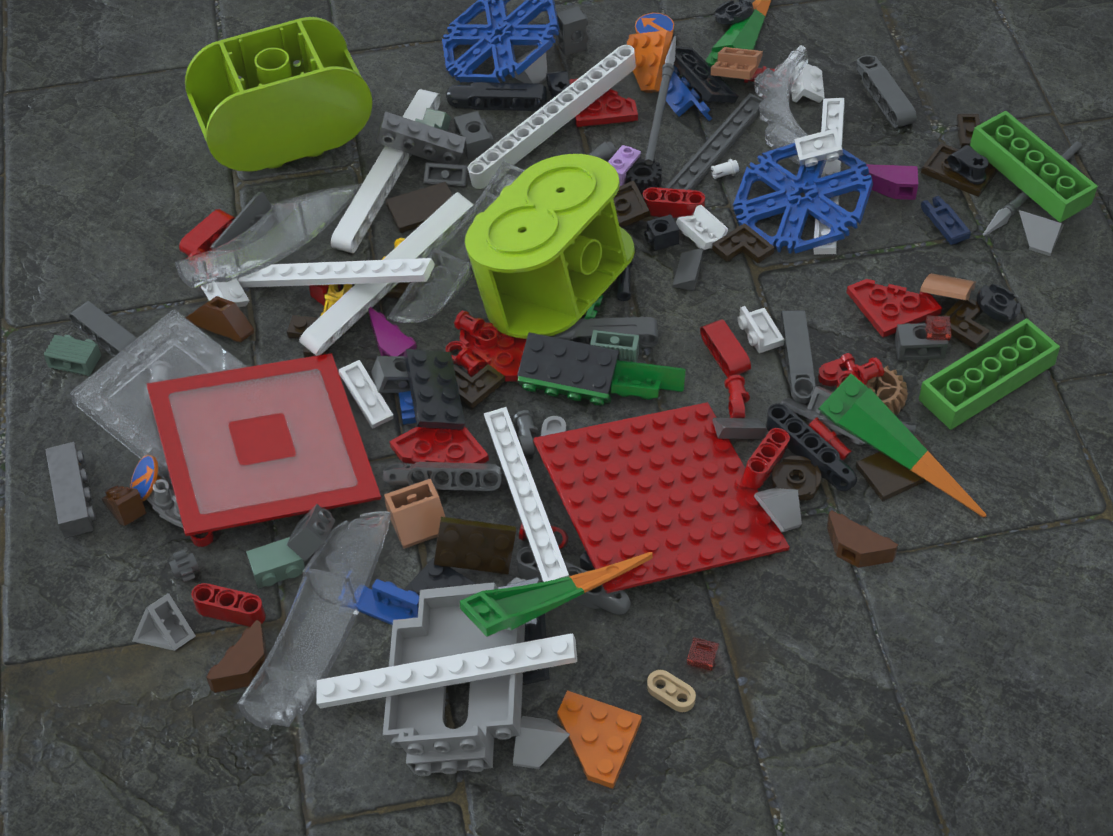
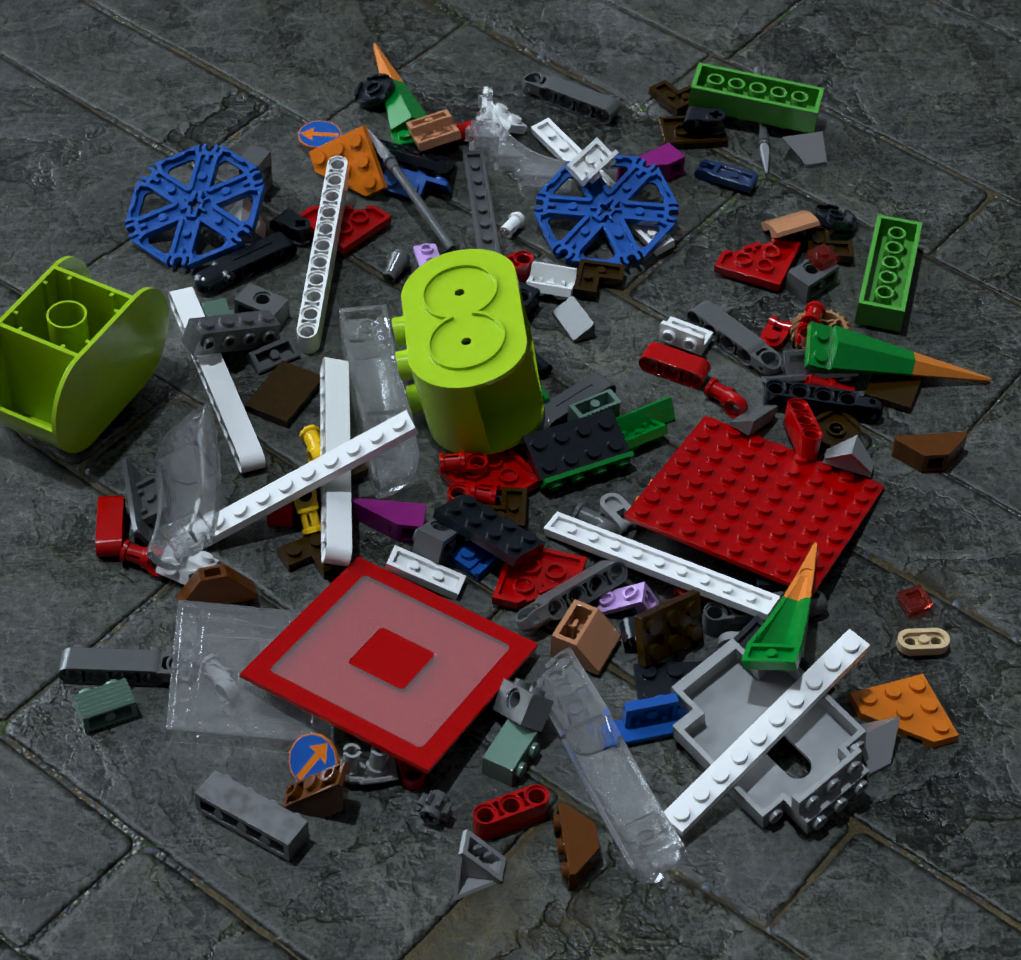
camera: 45 degrees left, 5 degrees down
none -> lavender bracket [597,582,659,615]

